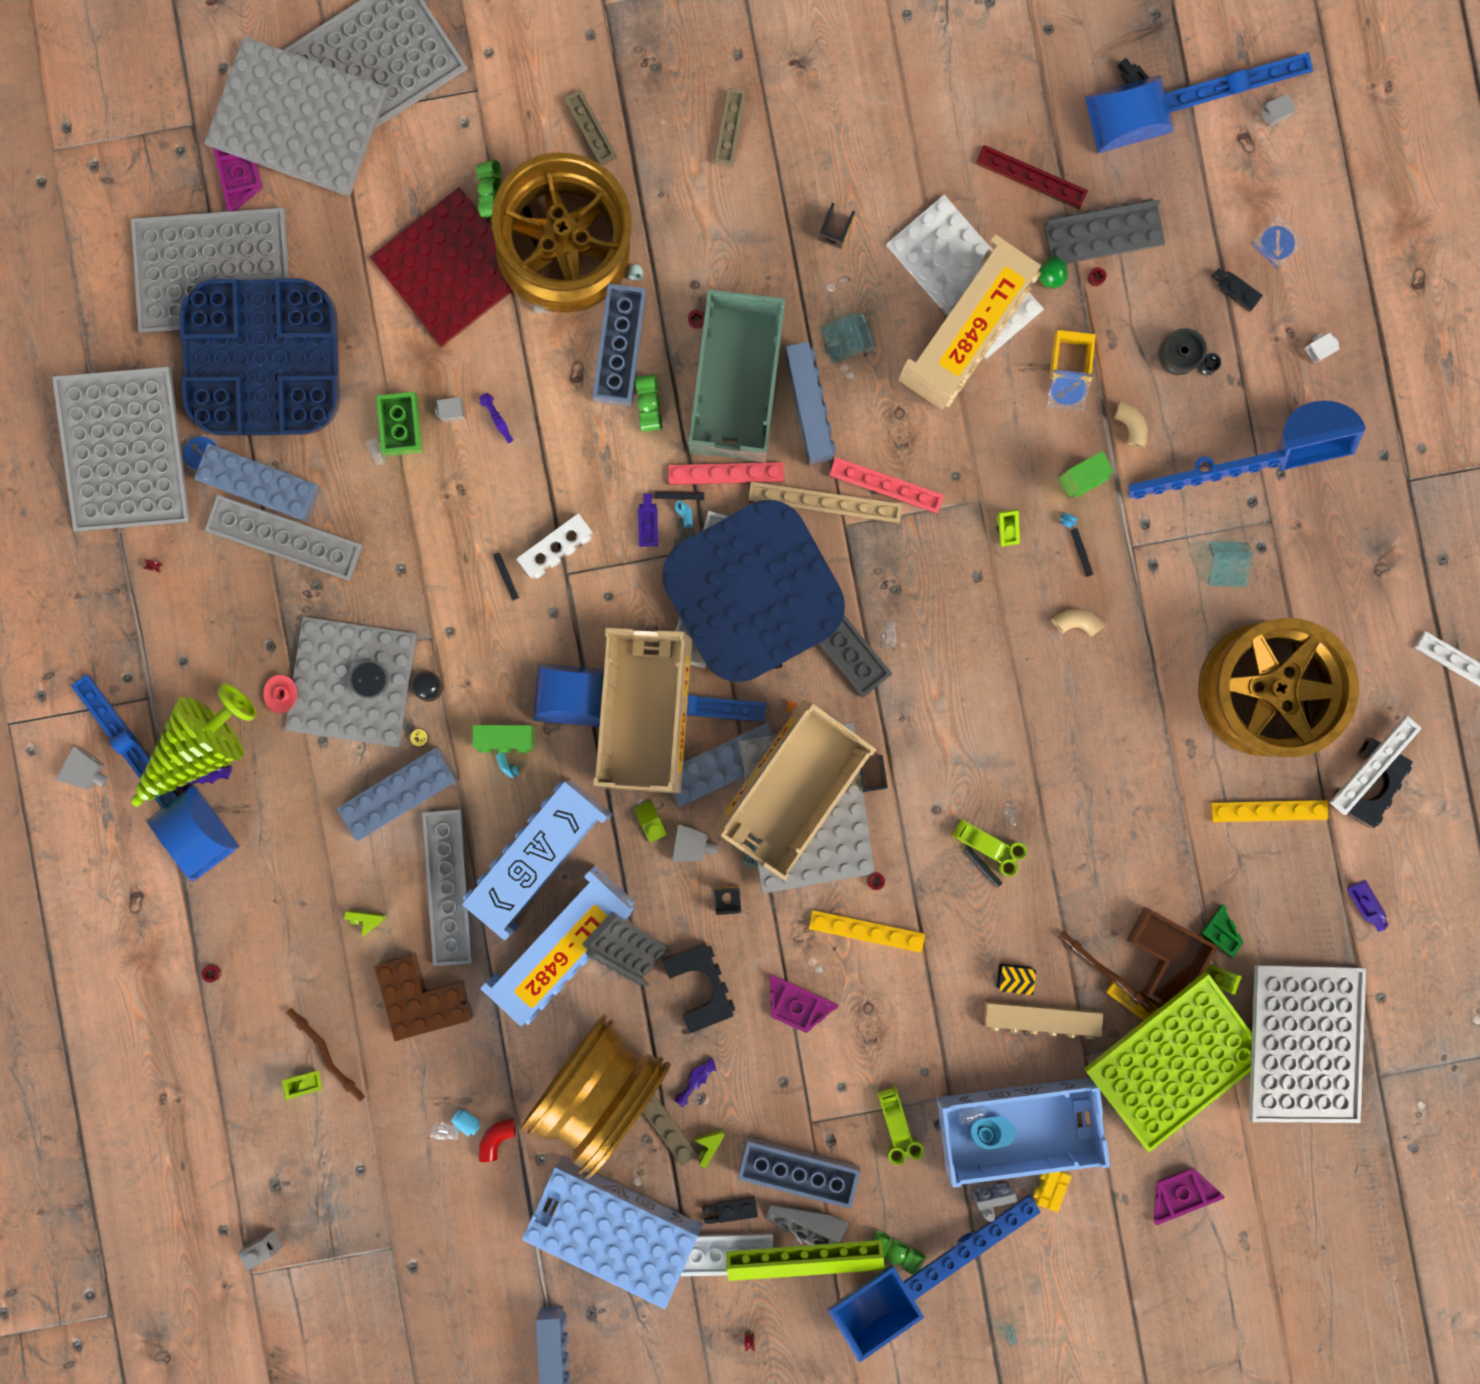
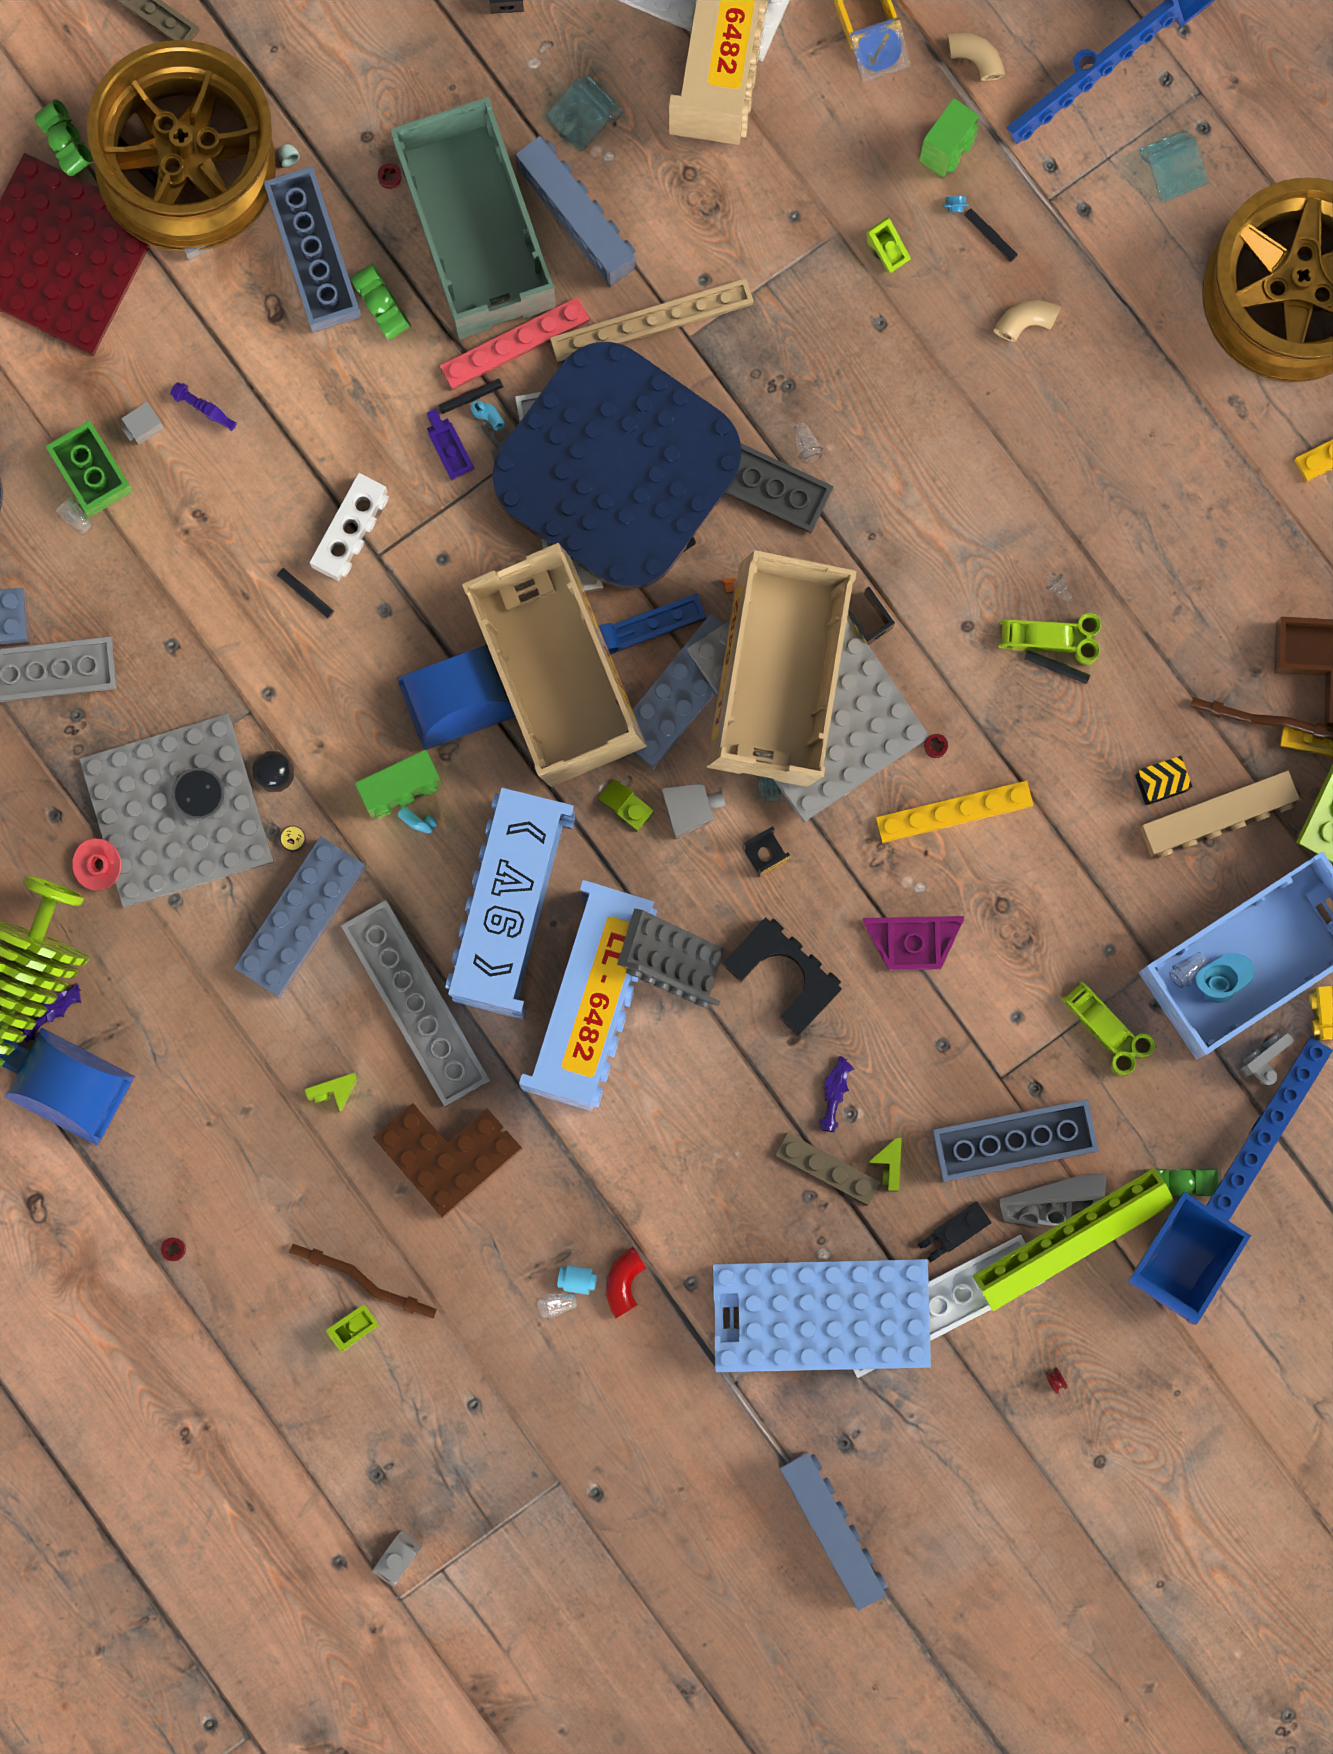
camera: 25 degrees left, 5 degrees down
pearl gold wheel [520,1014,671,1180] -> none
coral plate [829,457,944,514] -> none

